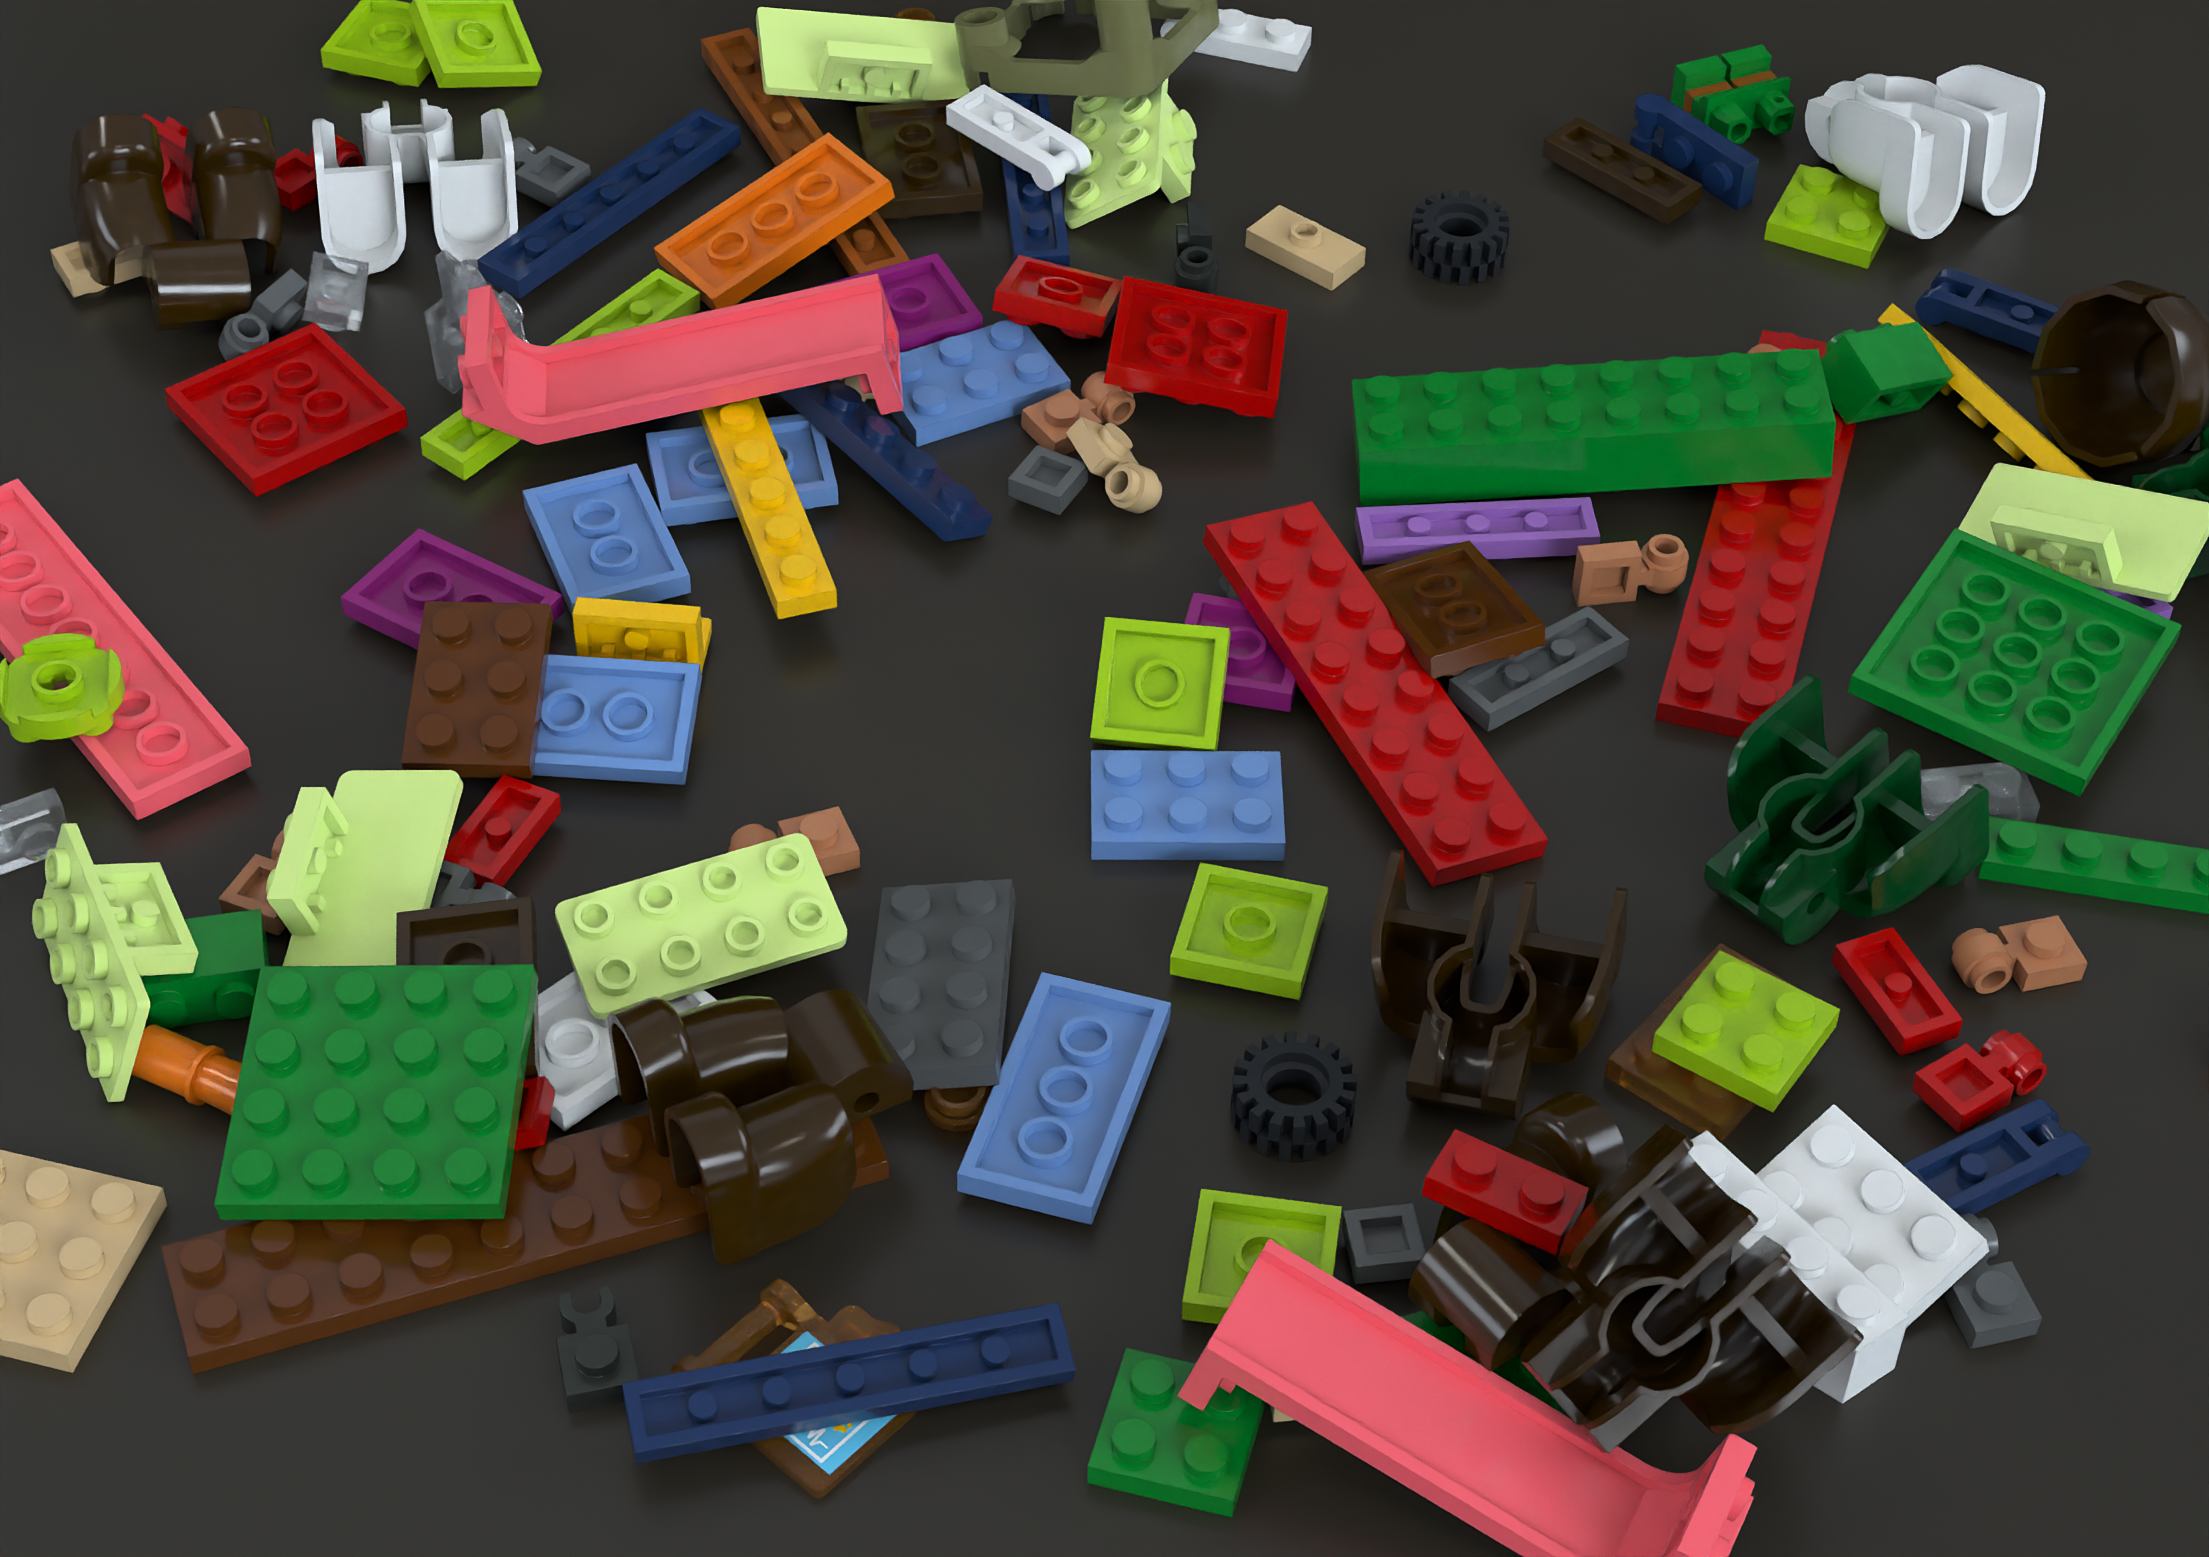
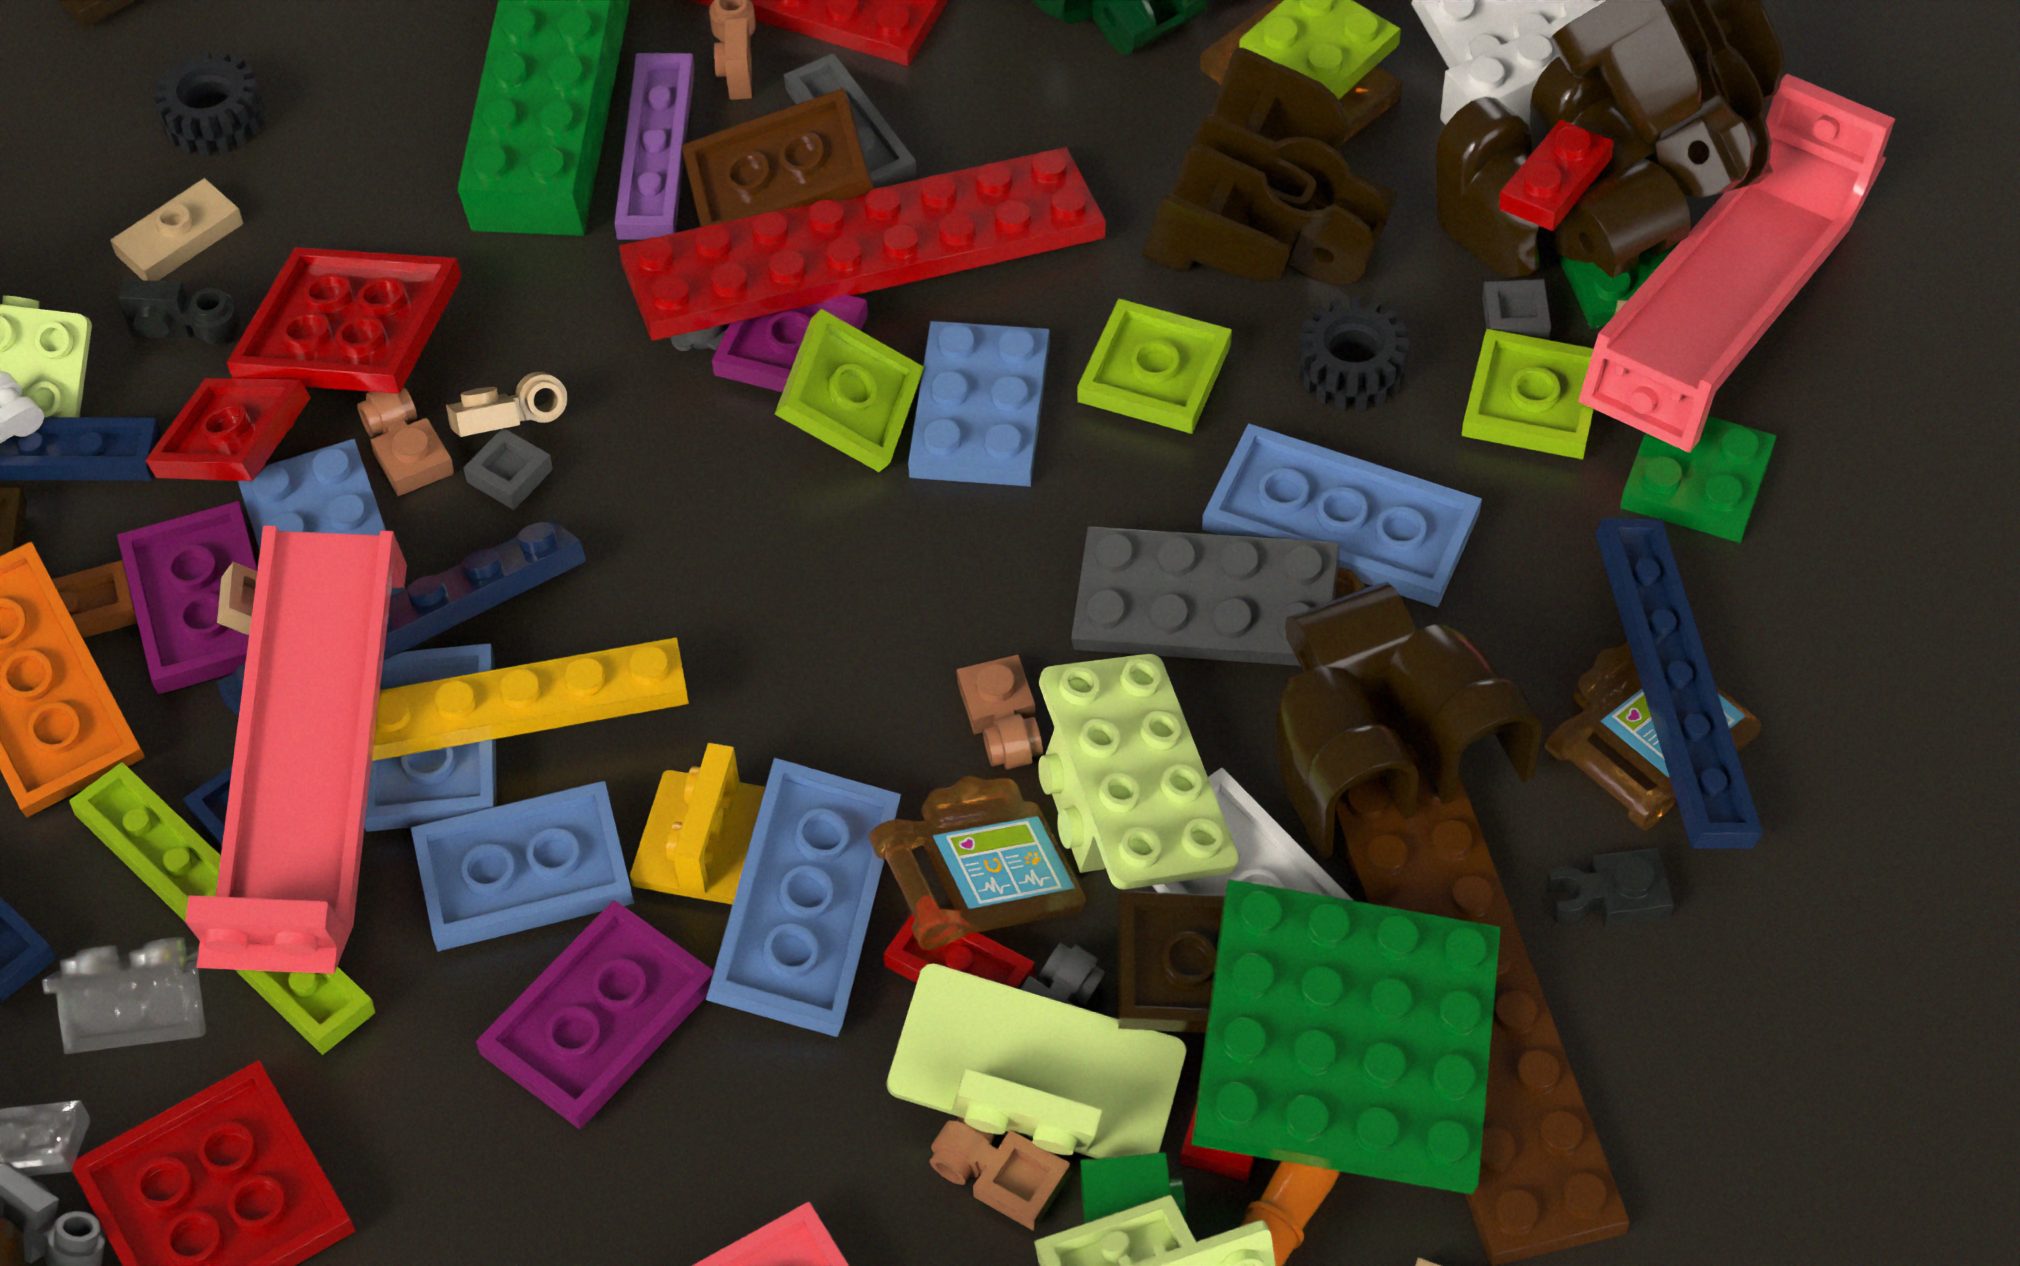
camera: 80 degrees left, 10 degrees up
reddish brown plate [401,601,553,779] -> none
none -> clear orange piece [868,776,1086,950]

